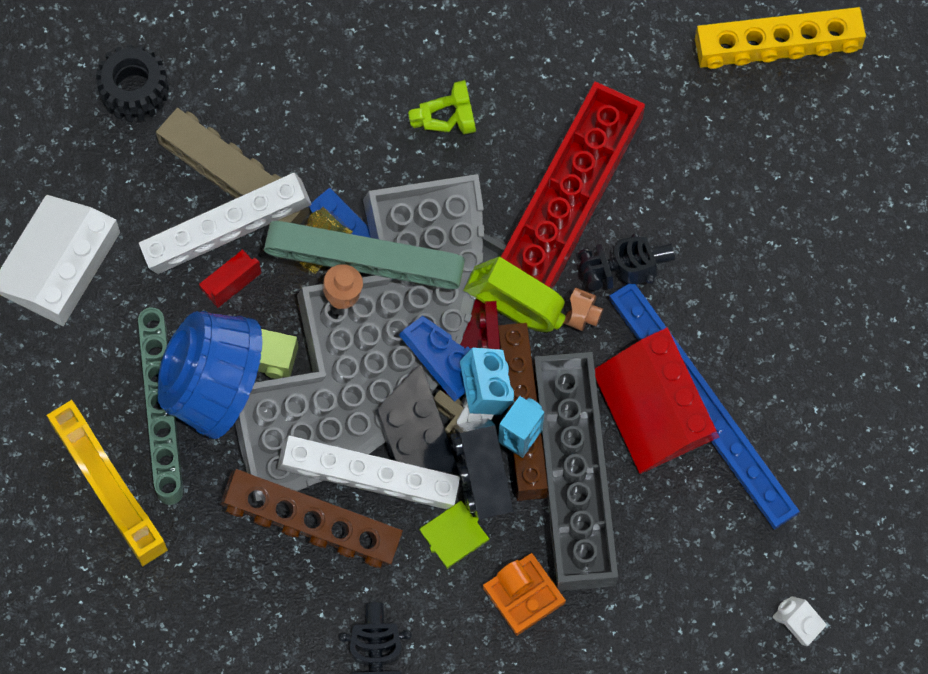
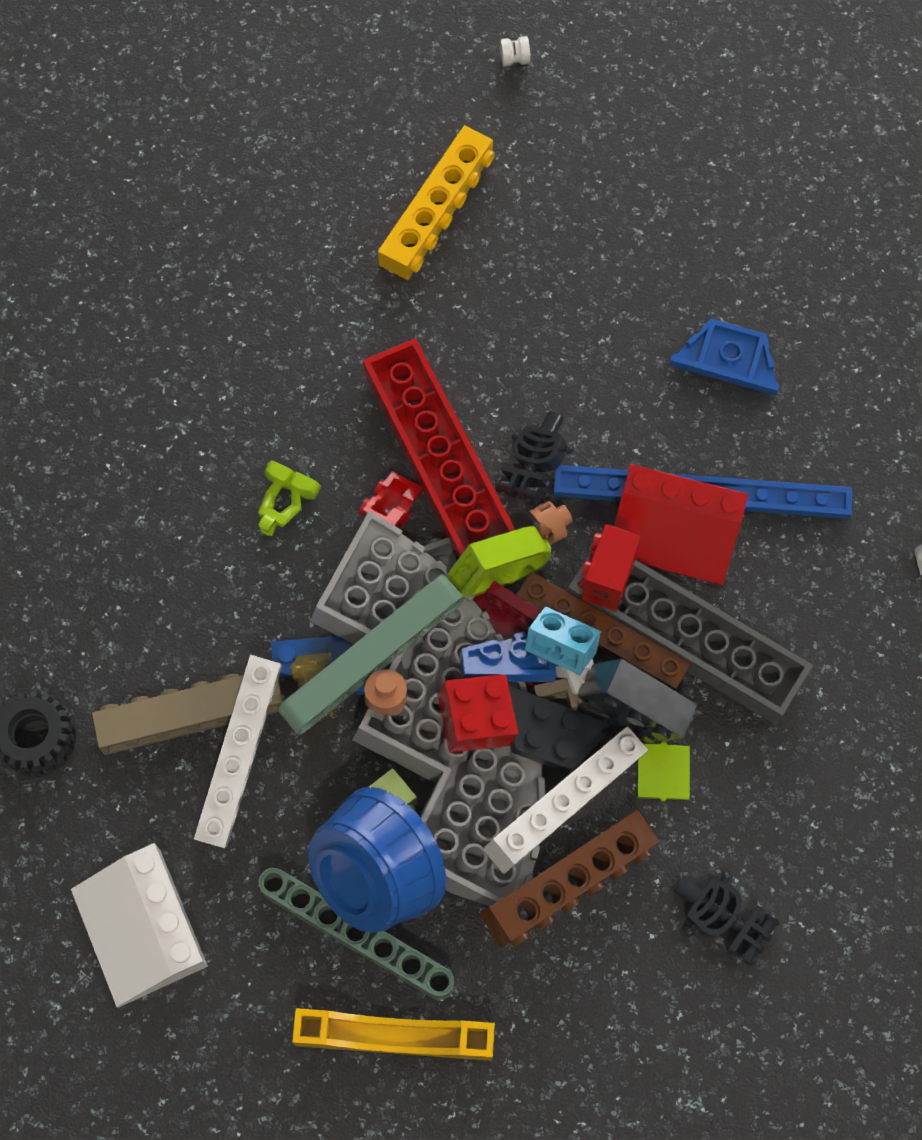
camera: 50 degrees left, 0 degrees up
red panel [199,250,261,308] -> none
orange plate [483,553,566,636] -> none
medium azure brick [498,396,545,458] -> none
none -> red cylinder [359,471,423,529]
none -> red brick [437,674,519,753]
none -> red brick [579,524,641,612]
none -> blue wing [669,318,779,396]

